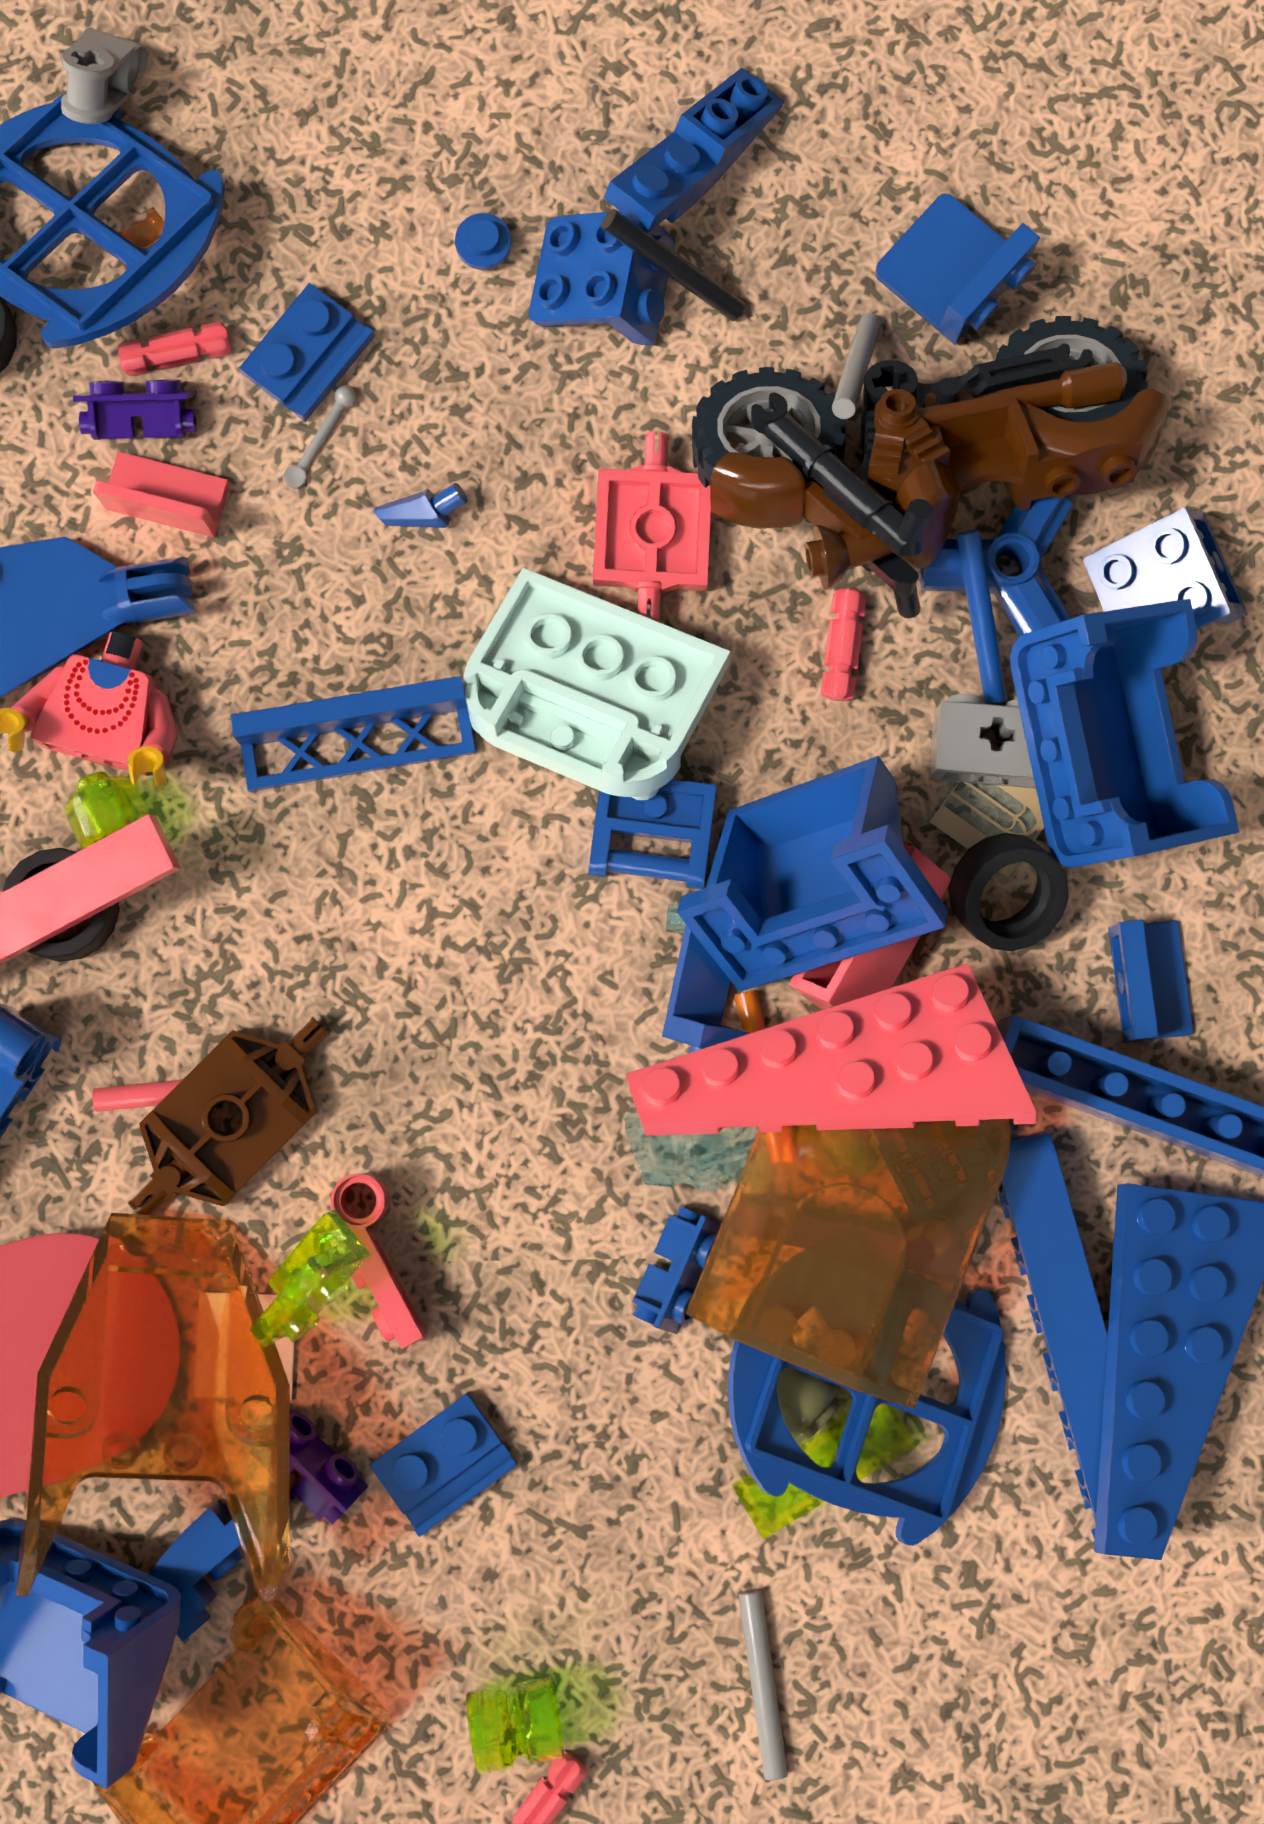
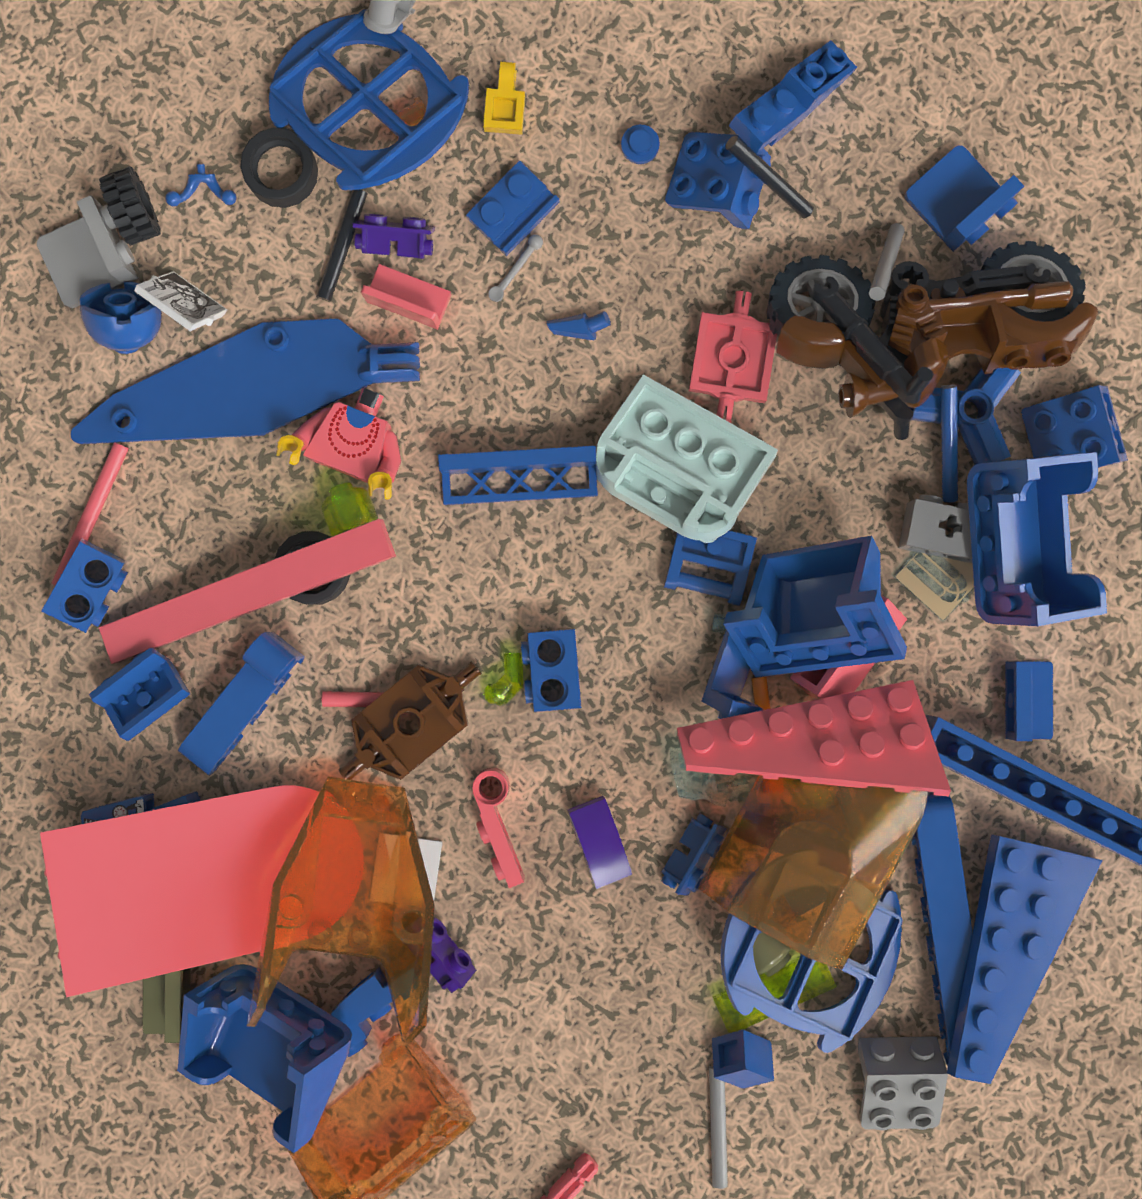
camera: 15 degrees right, 5 degrees up
coral axle [118,321,231,376] -> none
clear neon green bracket [249,1210,370,1348] -> none
blue plate [369,1392,518,1537] -> none
clear neon green wheel [466,1676,564,1775] -> none
coral axle [820,588,867,701] -> none
black tyre [949,832,1069,951] -> none
none -> black bar [316,189,368,302]
none -> yellow plate [483,62,526,135]
none -> clear neon green arm [484,653,524,706]
none -> blue brick [521,629,581,712]
none -> dark purple slope [567,796,632,889]
none -> blue panel [712,1030,774,1088]
none -> light grey bracket [858,1037,948,1130]

